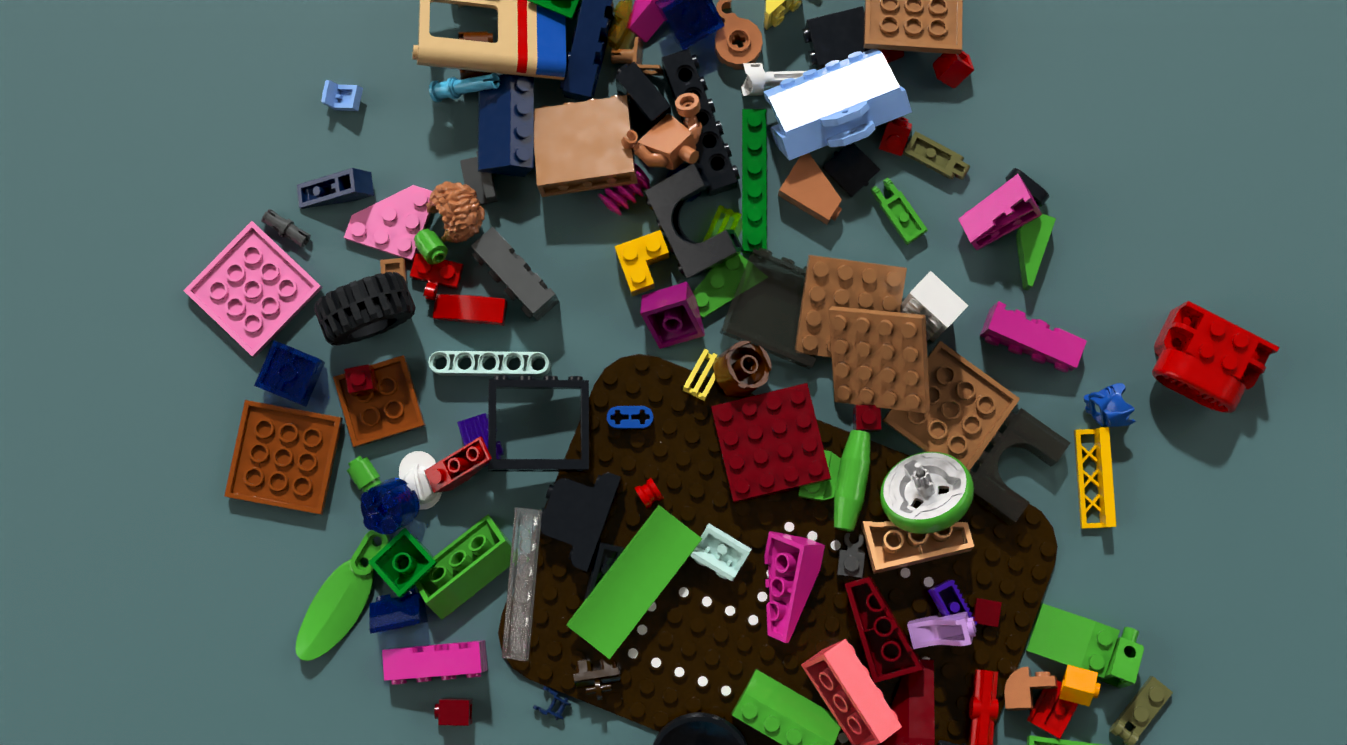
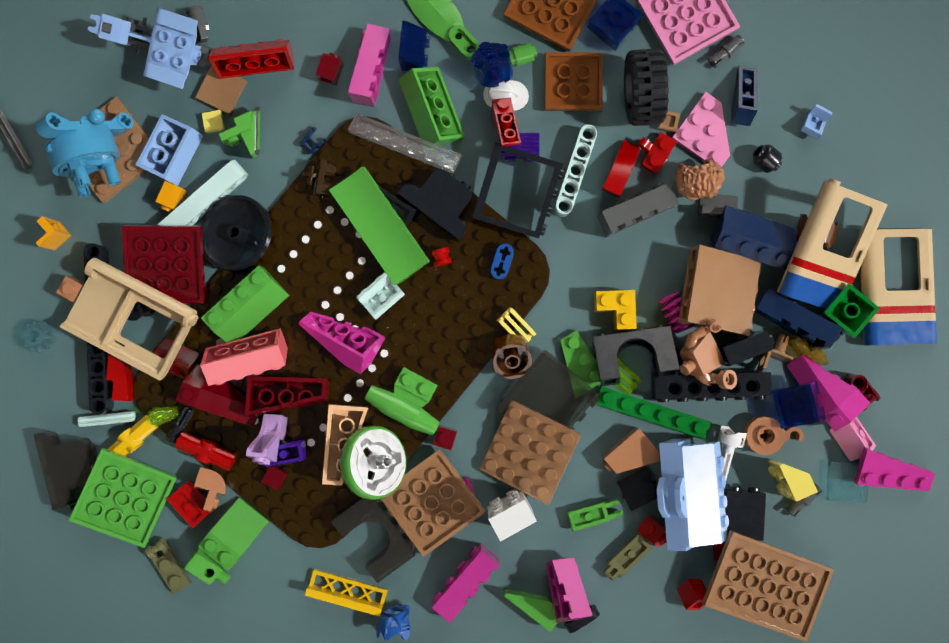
camera: 105 degrees right, 5 degrees up
dark red brick [344,364,378,396] -> none
green slope [368,528,437,598] -> none
bright green brick [414,229,448,264] -> none
medium azure pin [429,73,500,102] -> none
magenta slope [640,282,705,349] -> none
dark red plate [711,383,831,503] -> none
medium nougat plate [828,306,930,413] -> none
dark grey plate [837,533,865,578] -> none
light orange brick [1059,665,1101,707] -> none
none -> black head [753,144,782,173]

